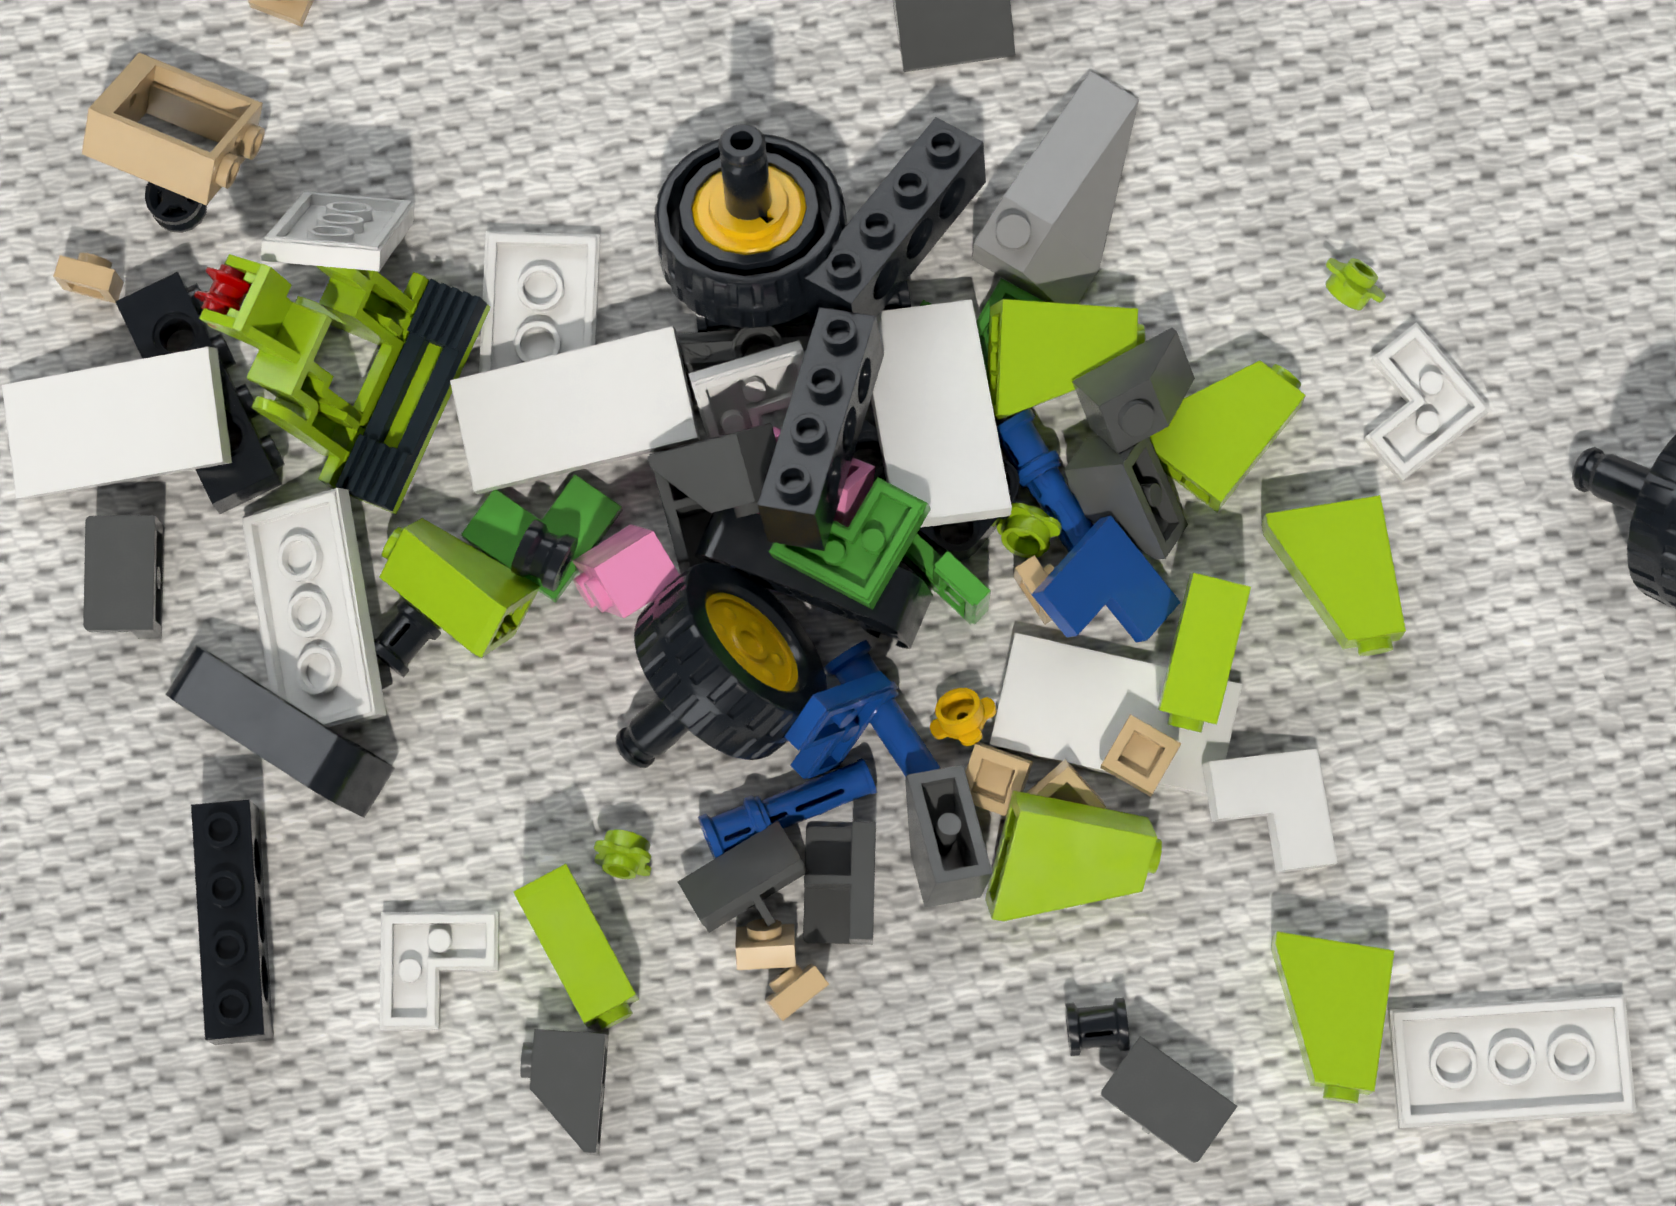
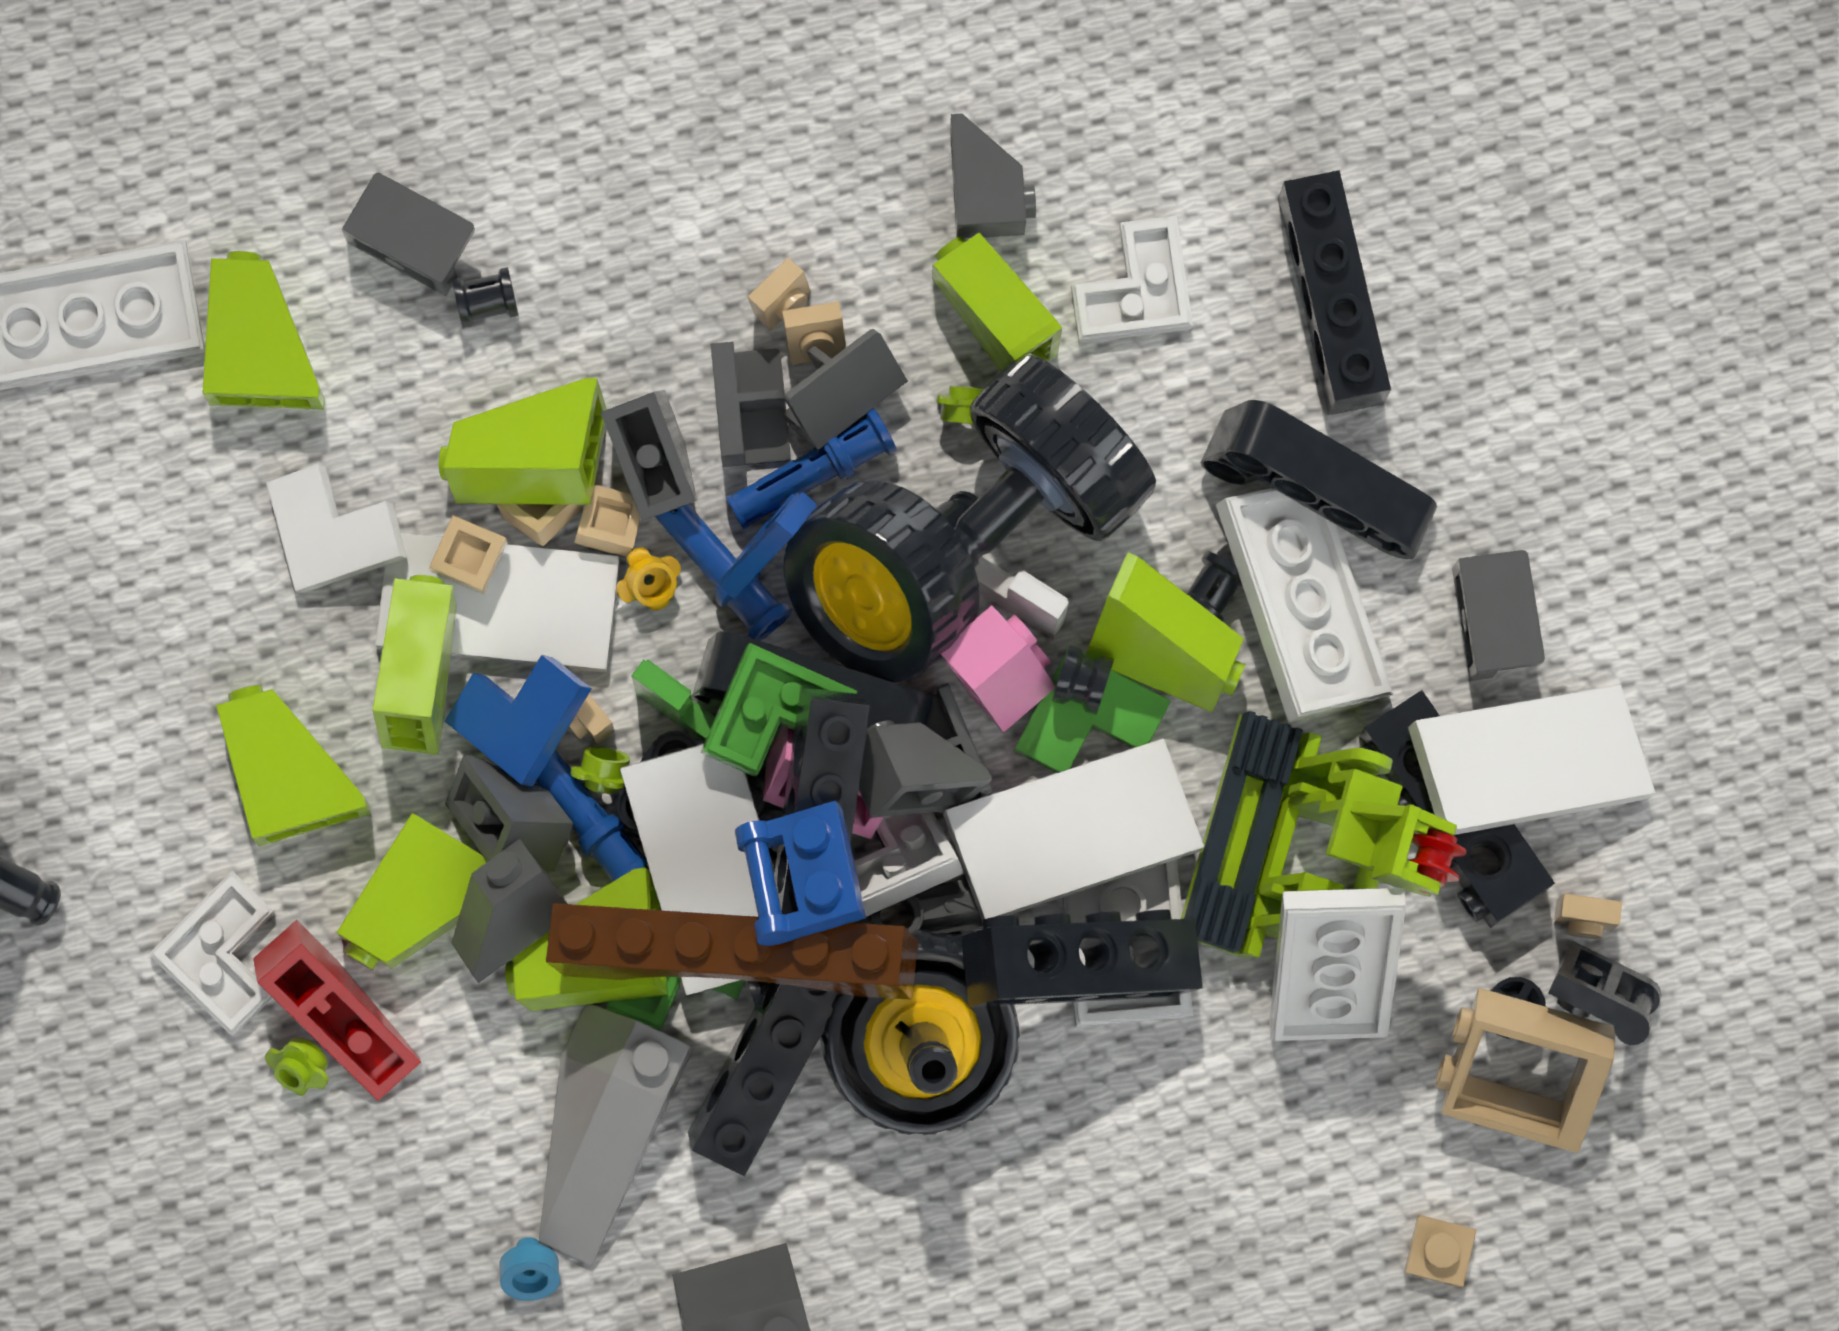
camera: 165 degrees right, 0 degrees up
none -> red slope [253,919,422,1101]
none -> dark azure tile [499,1237,560,1301]
none -> reddish brown arch [546,903,918,1000]
none -> blue plate [734,800,866,946]
none -> black wheel [954,354,1156,567]
none -> black brick [961,909,1203,1007]
none -> white tile [975,557,1069,639]
none -> black plate [1548,941,1662,1045]

